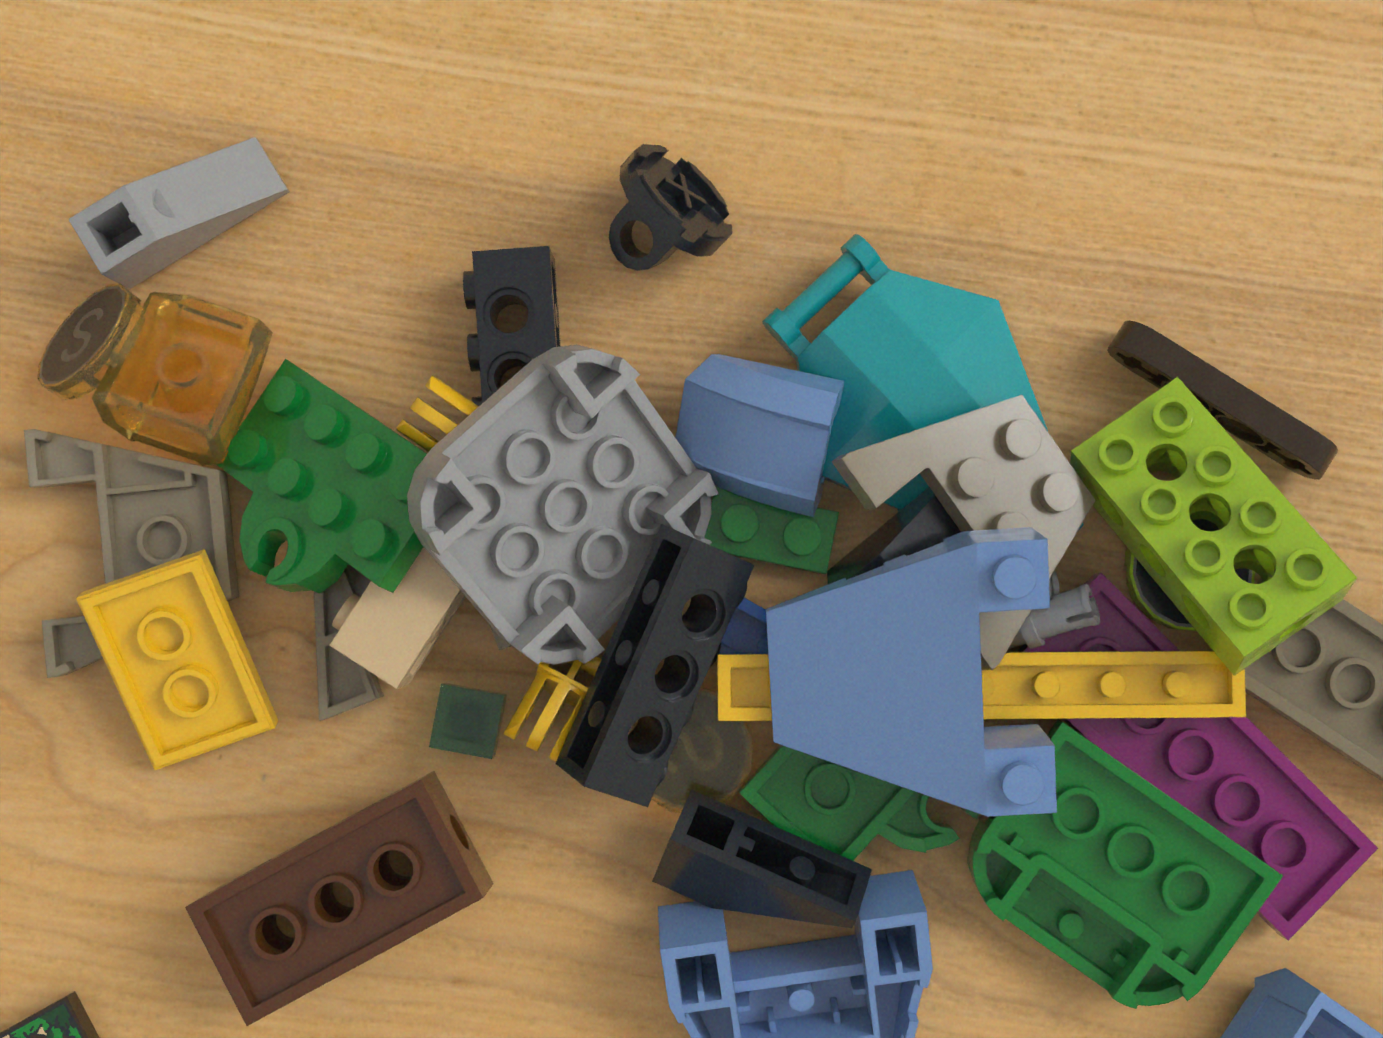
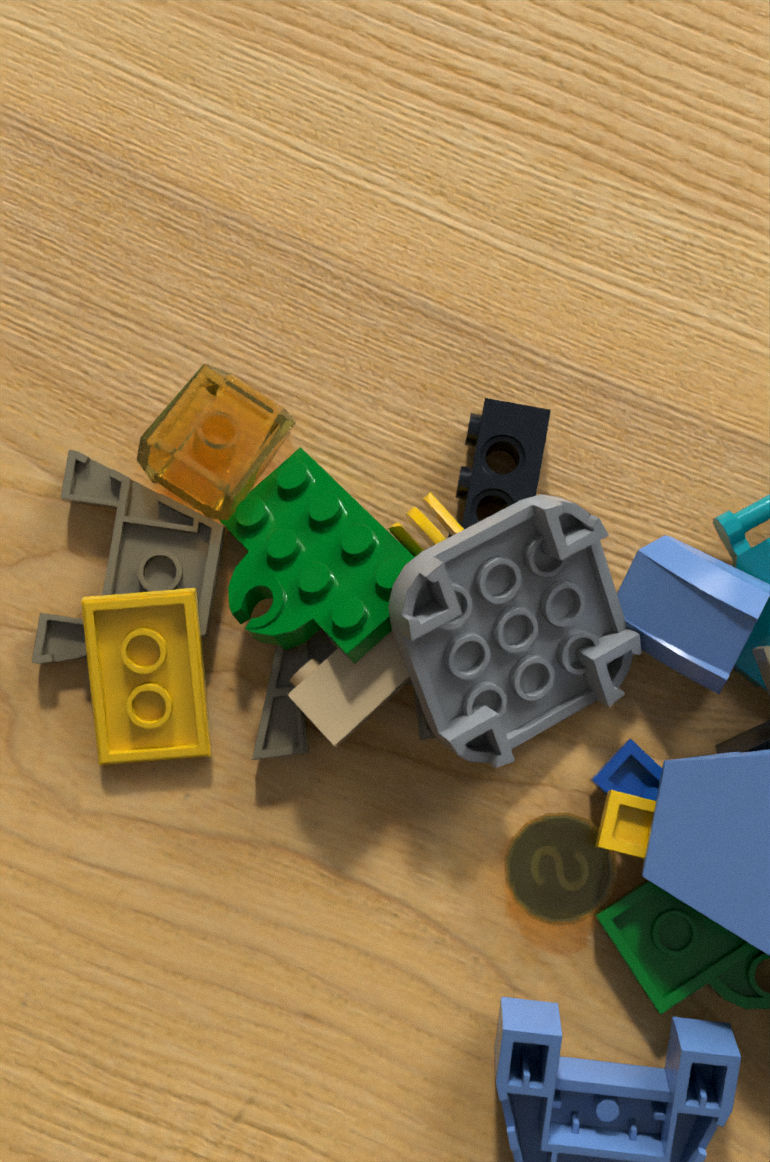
camera: 10 degrees right, 5 degrees down
tile [37,283,145,400] -> none
light grey slope [68,137,290,289] -> none
reddish brown brick [185,771,494,1026] -> none
clear green plate [429,683,507,759] -> none
yellow arm [503,656,602,762] -> none
black brick [555,524,755,807] -> none
black tile [609,144,732,271] -> none
black slope [652,789,872,929] -> none
green plate [704,486,839,575] -> none

